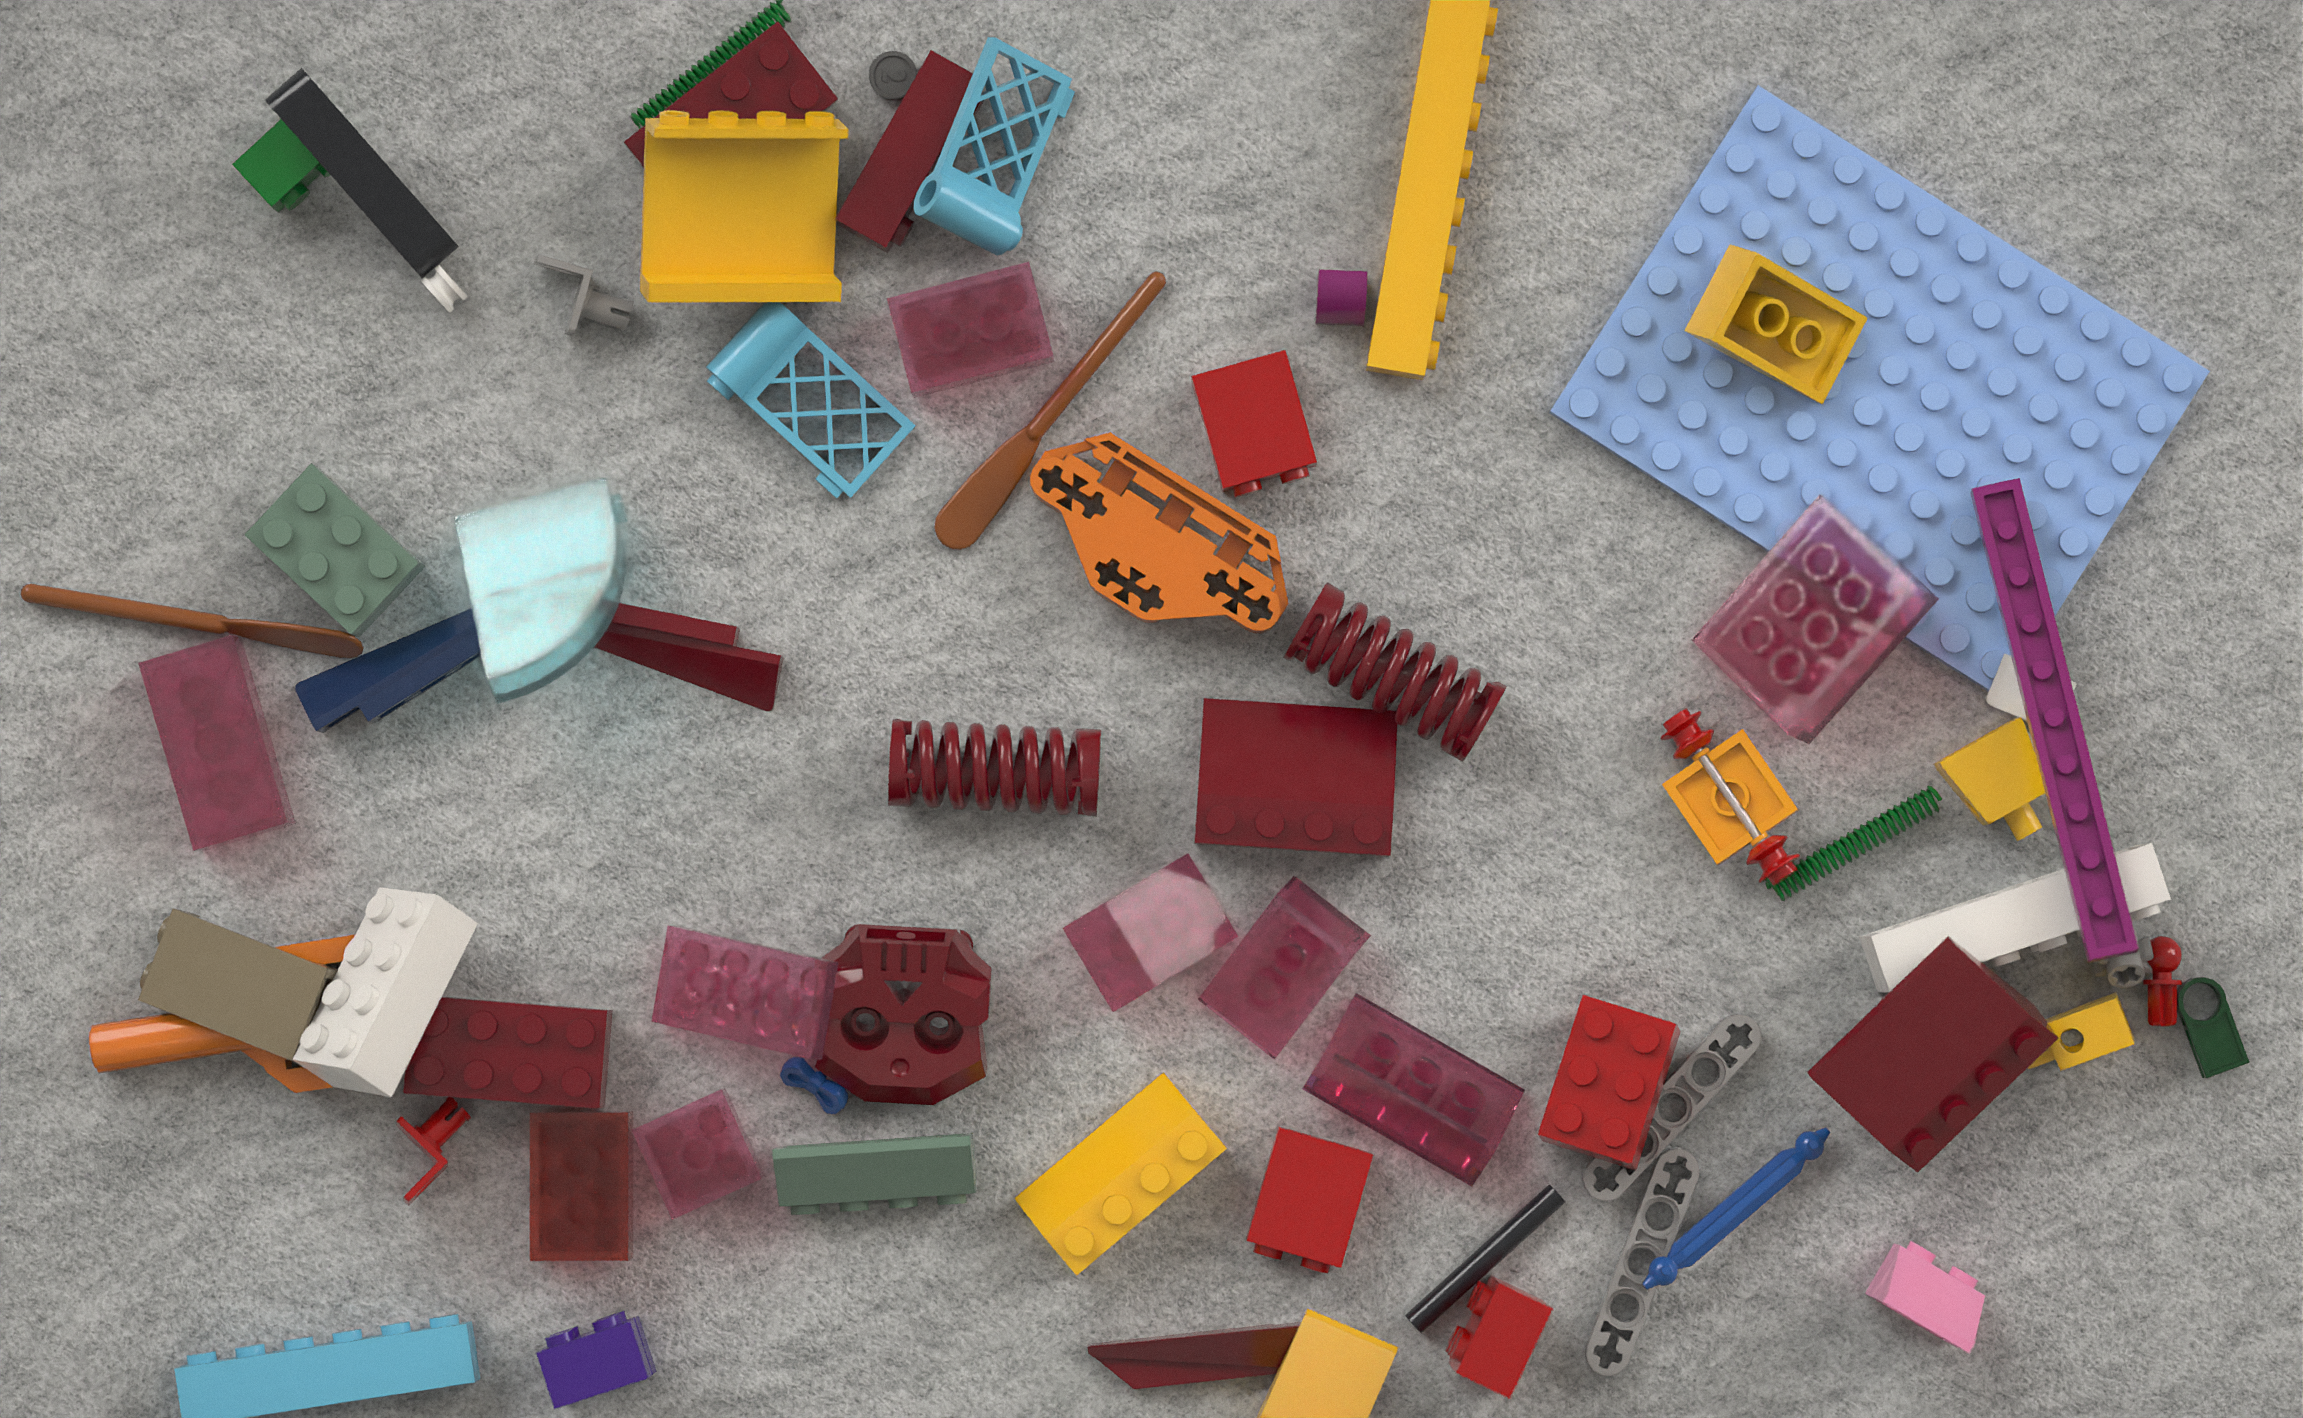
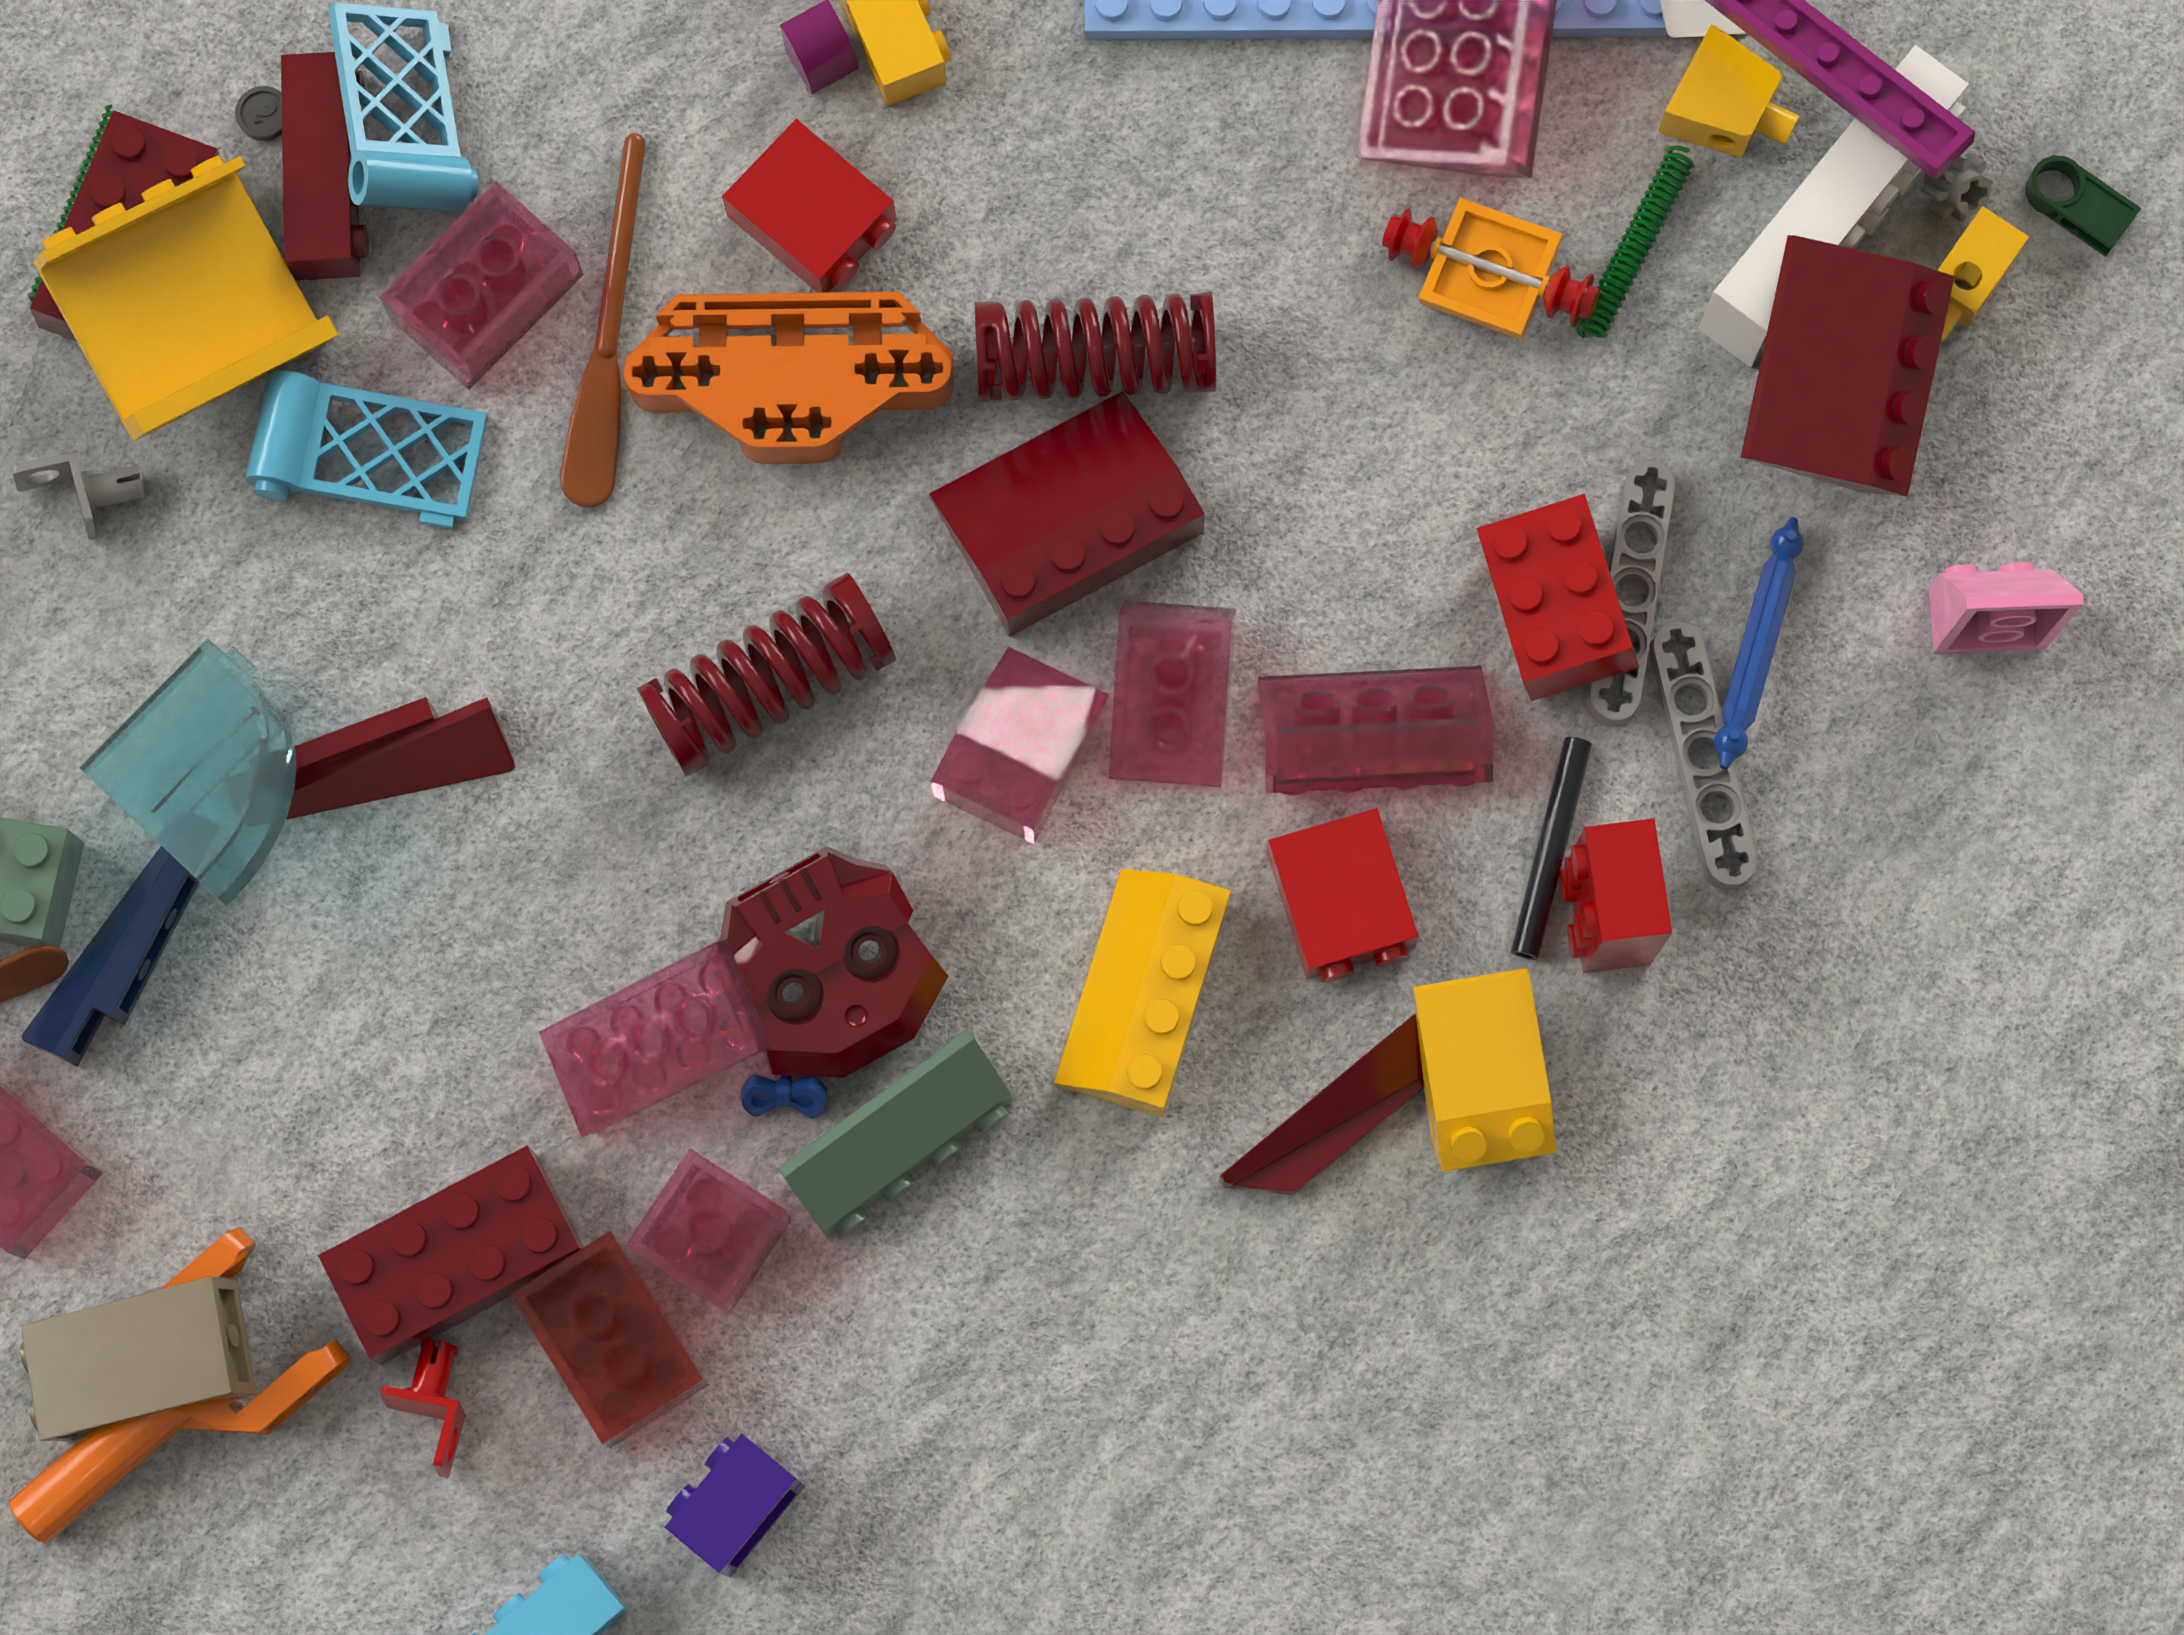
camera: 30 degrees left, 10 degrees down
white brick [292,887,478,1097] -> none
red axle [2142,936,2182,1027] -> none

